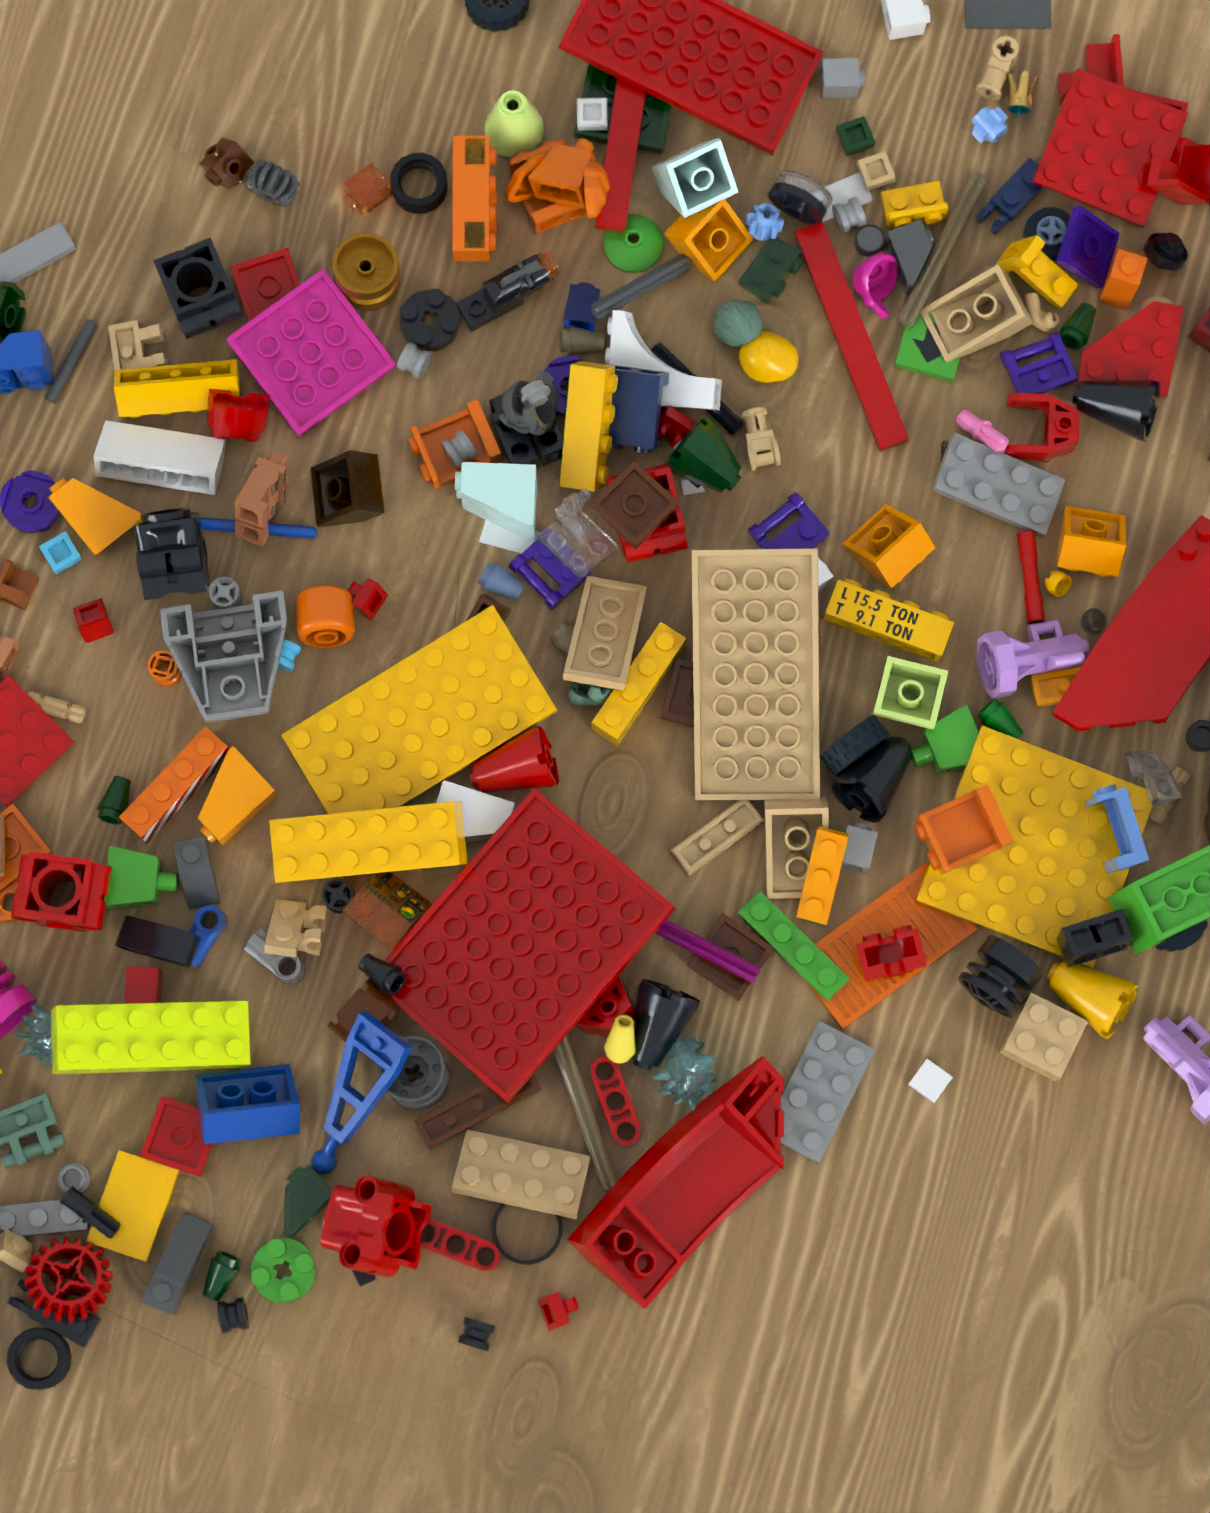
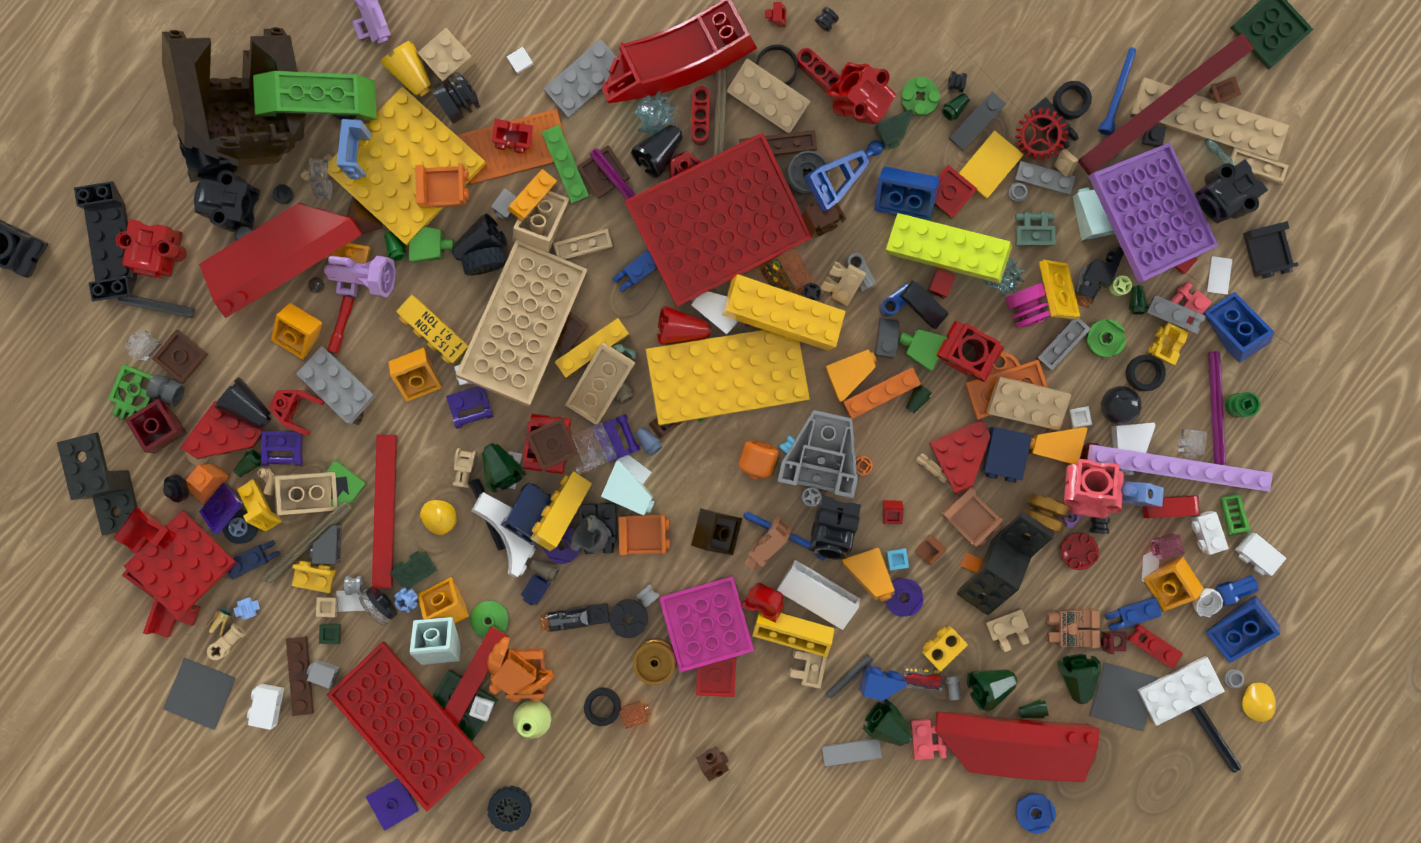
camera: 160 degrees left, 10 degrees up
black axle [60,1186,121,1238] -> none
black piece [153,237,243,339] -> none
dark grey gear [246,160,300,207] -> none
red tile [348,578,388,620] -> none
black cone [358,954,406,995] -> none
light grey wheel [440,430,478,469] -> none
orange piece [452,136,497,262] -> none
light grey plate [521,380,551,407] -> none
dark grey axle [590,253,691,320] -> none
light yellow cone [604,1015,636,1063] -> none
red tile [658,405,695,448] -> none
sand green hair [713,299,763,346] -> none
dark pink hat [852,252,899,319] -> none
flat silver tile [854,224,885,257] -> none
yellowish green slope [873,656,948,730] -> none
bright pink axle [956,409,1009,452] -> none
yellow hinge [1045,570,1072,598] -> none
black brick [1057,909,1133,968] -> none
none -> reddish brown plate [286,636,314,716]
none -> reddish brown slope [347,197,383,234]
none -> blue hinge [612,251,657,292]

